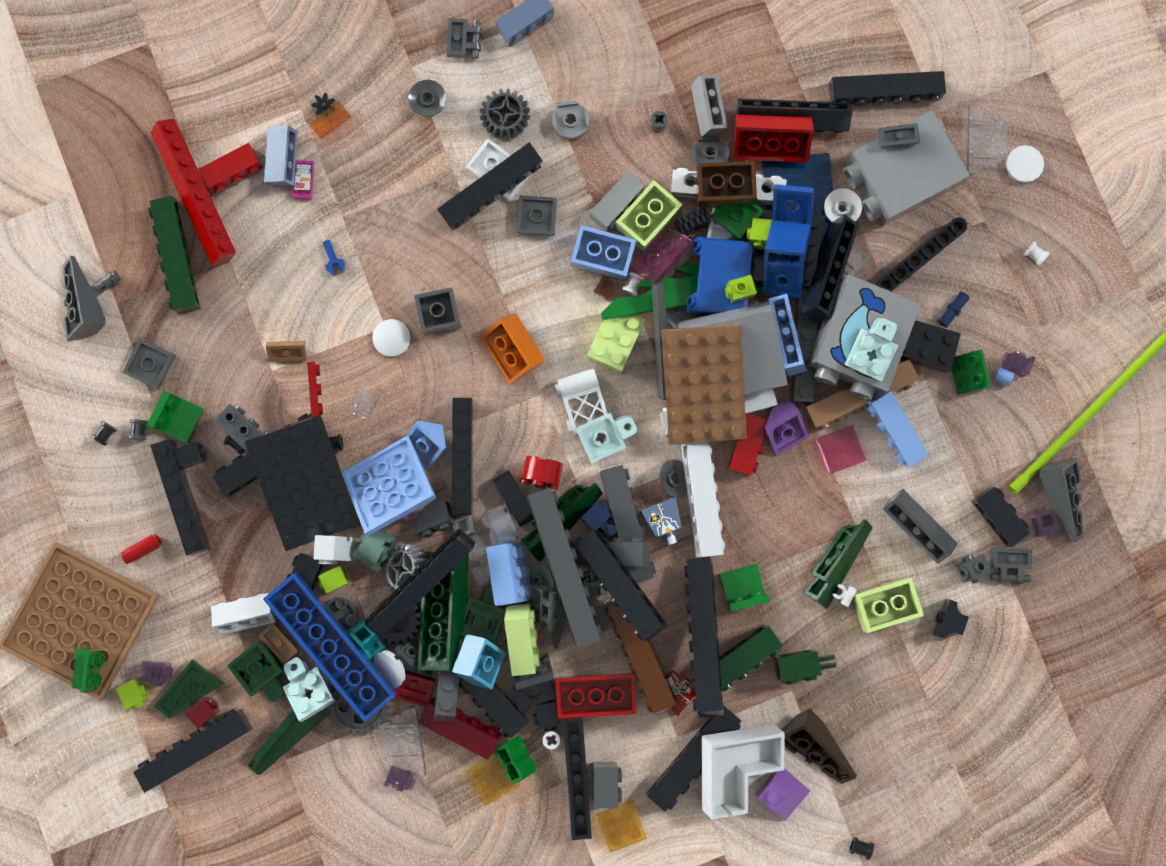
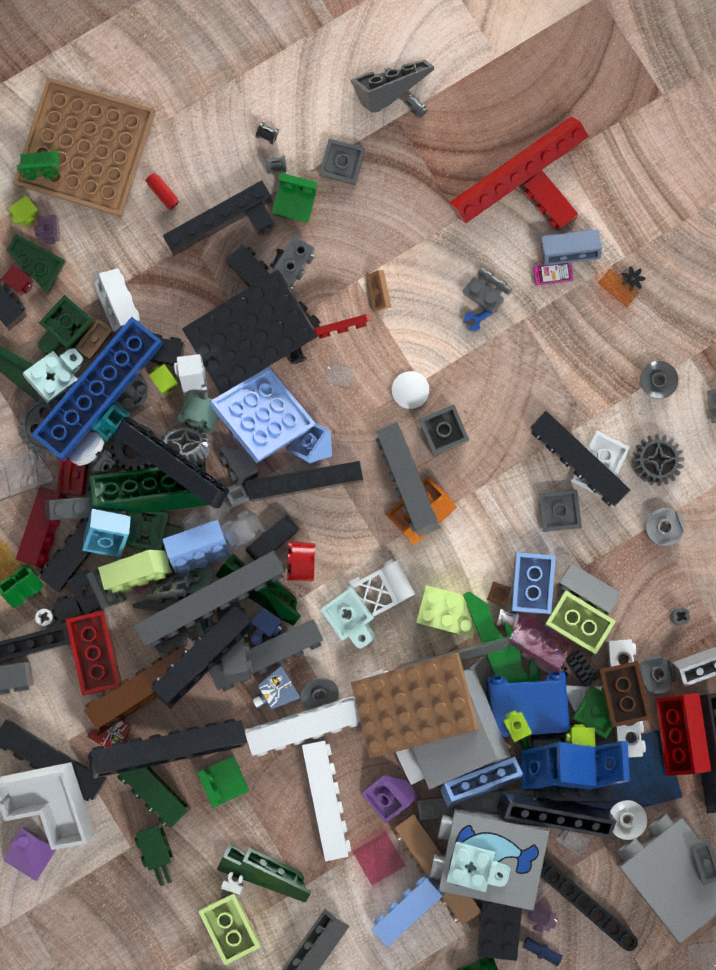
camera: 90 degrees right, 0 degrees up
dark green brick [148,196,201,314] -> none
red brick [727,413,767,476] -> none
dark brown wedge [782,709,857,784] -> none
none -> white brick [302,740,351,861]
none -> dark grey brick [376,422,441,537]
none -> dark grey plate [462,268,512,315]
none -> clear purple brick [526,903,558,933]

